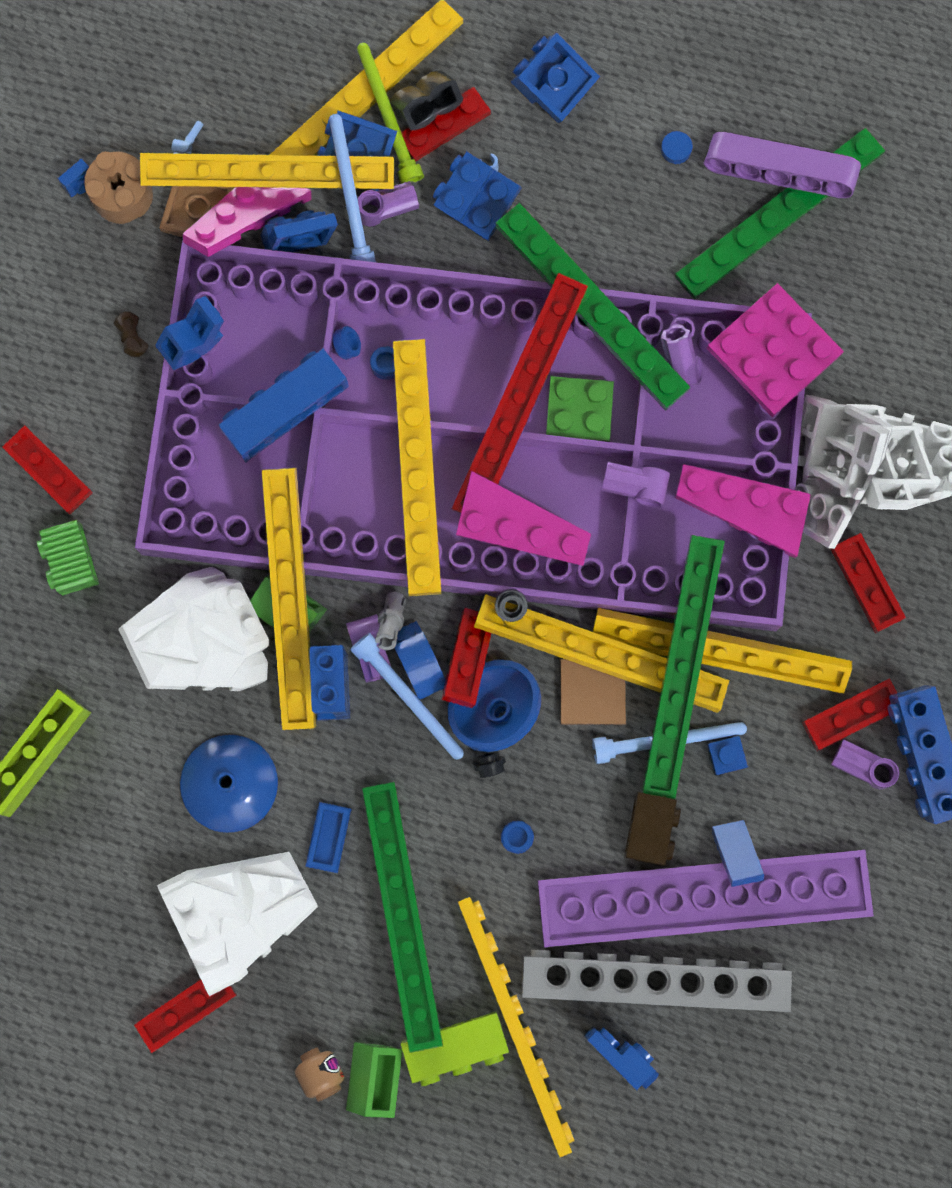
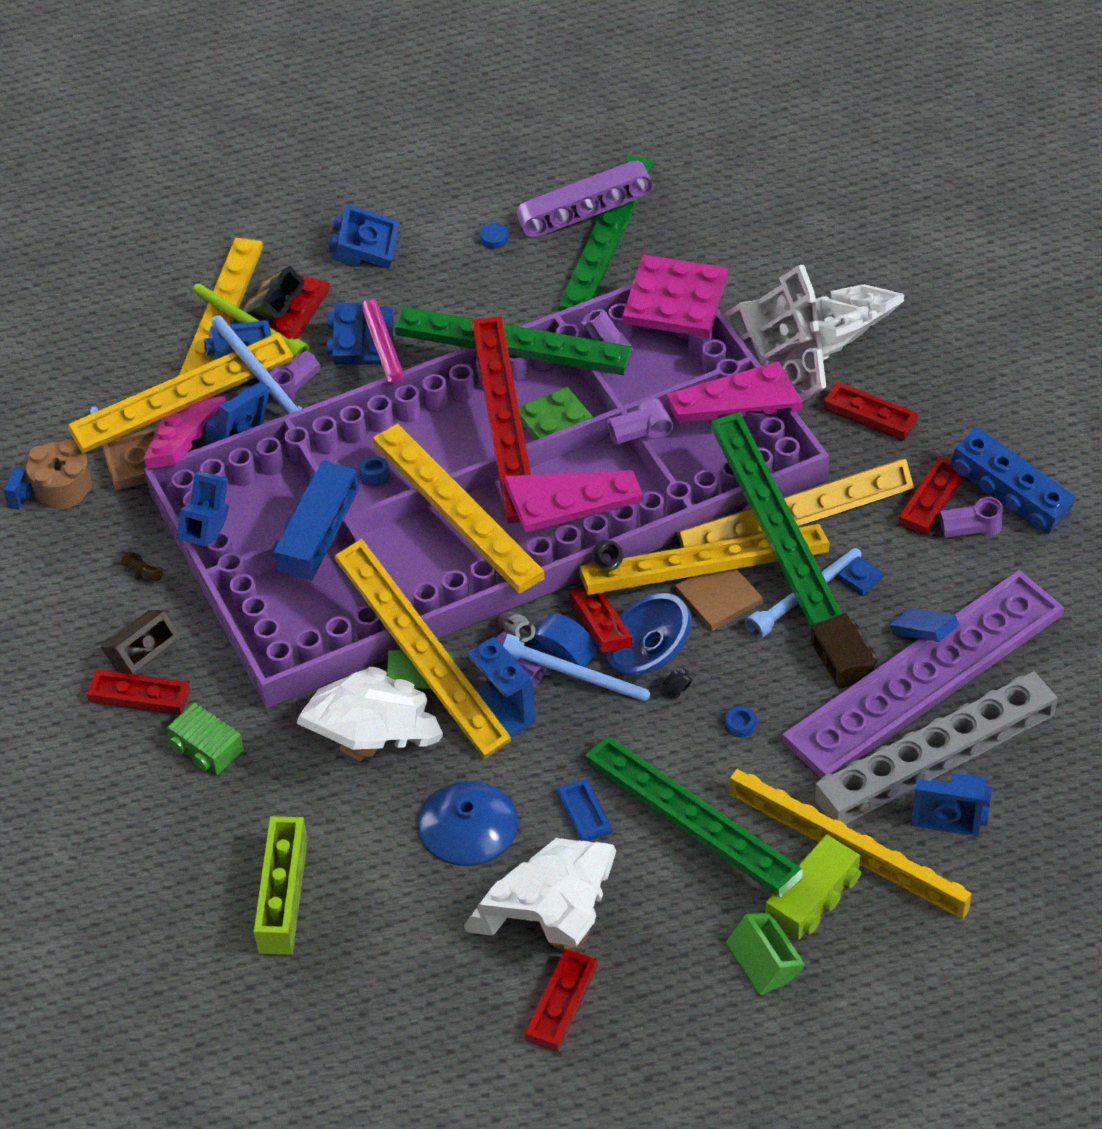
camera: 30 degrees left, 30 degrees down
medium nougat head [295,1048,345,1102] -> none
none -> dark brown brick [101,610,181,674]
none -> dark pink axle [362,299,404,384]

